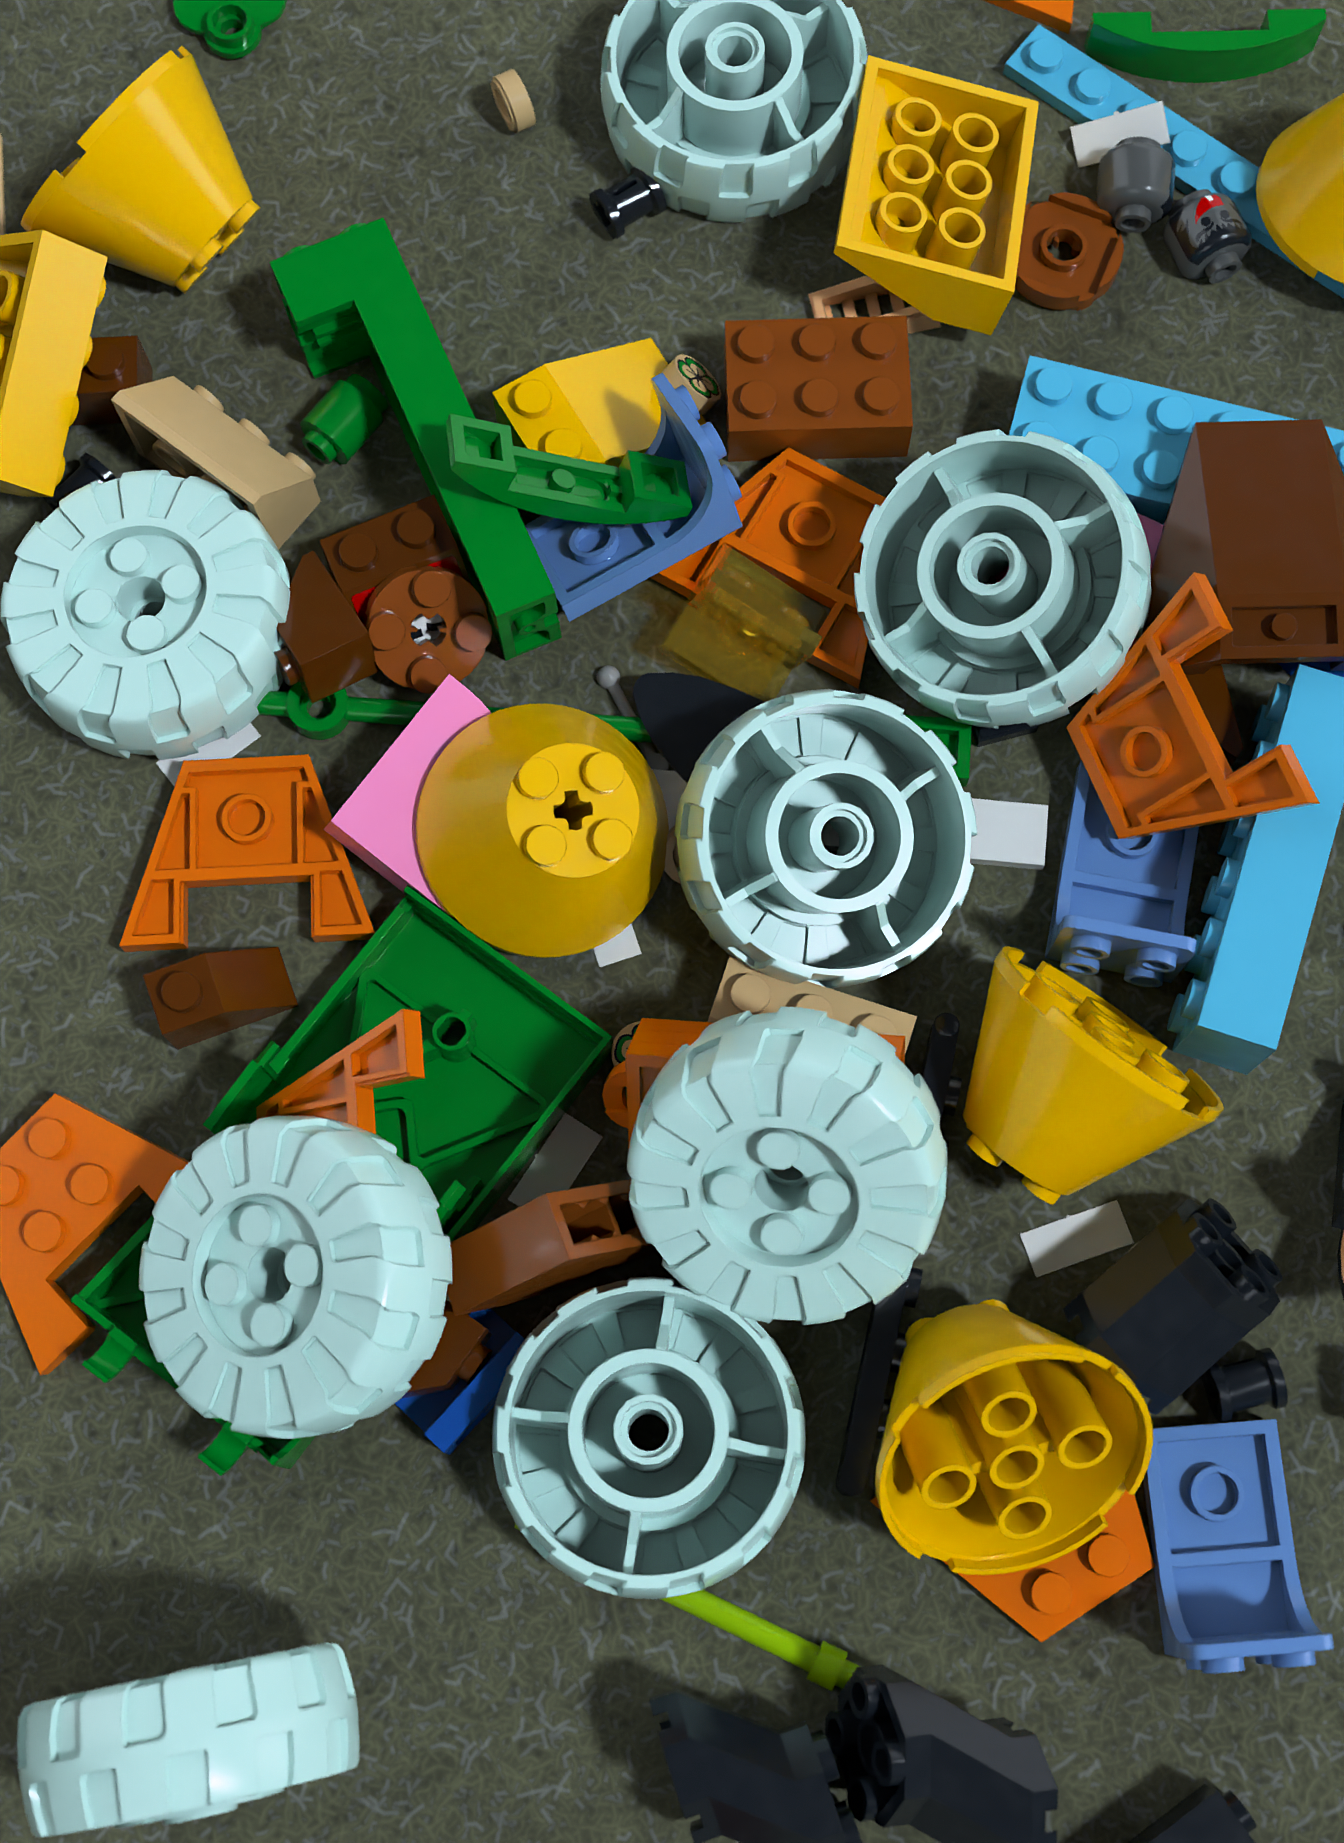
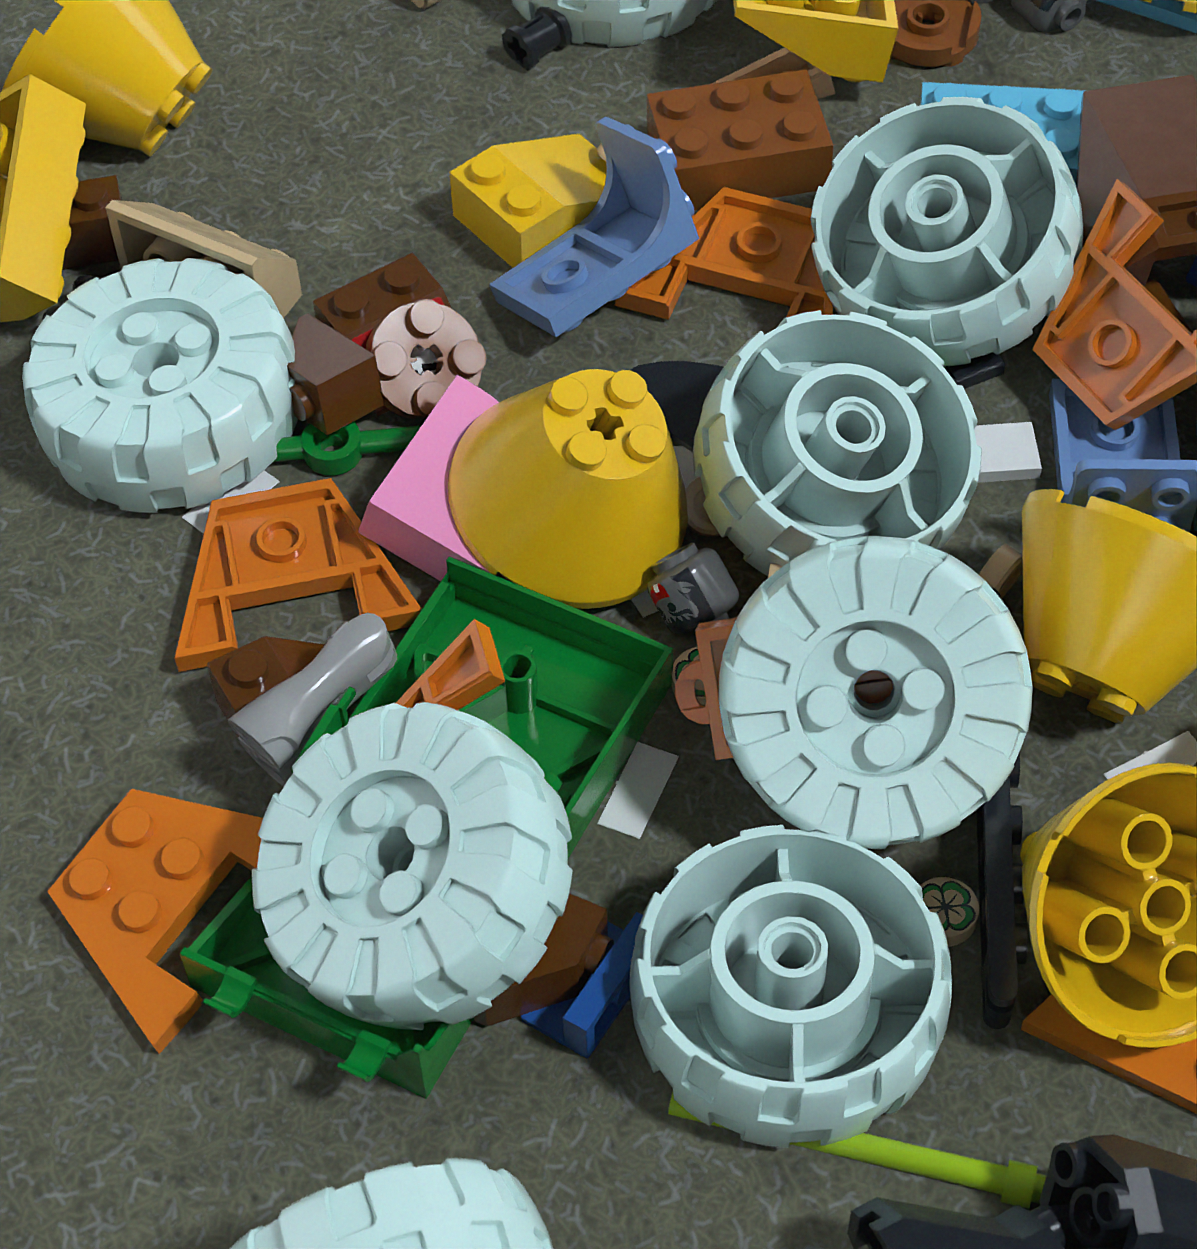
camera: 10 degrees left, 20 degrees down
green brick [269,218,562,661] -> none
green brick [300,374,388,465] -> none
green slope [446,414,692,524] -> none
dark orange brick [447,1179,658,1316] -> none
clear yellow bracket [658,543,826,702] -> none
none -> light grey piece [228,613,397,787]
none -> dark grey head [647,542,739,634]
none -> tile [920,877,979,947]
none -> tan tile [979,544,1023,599]

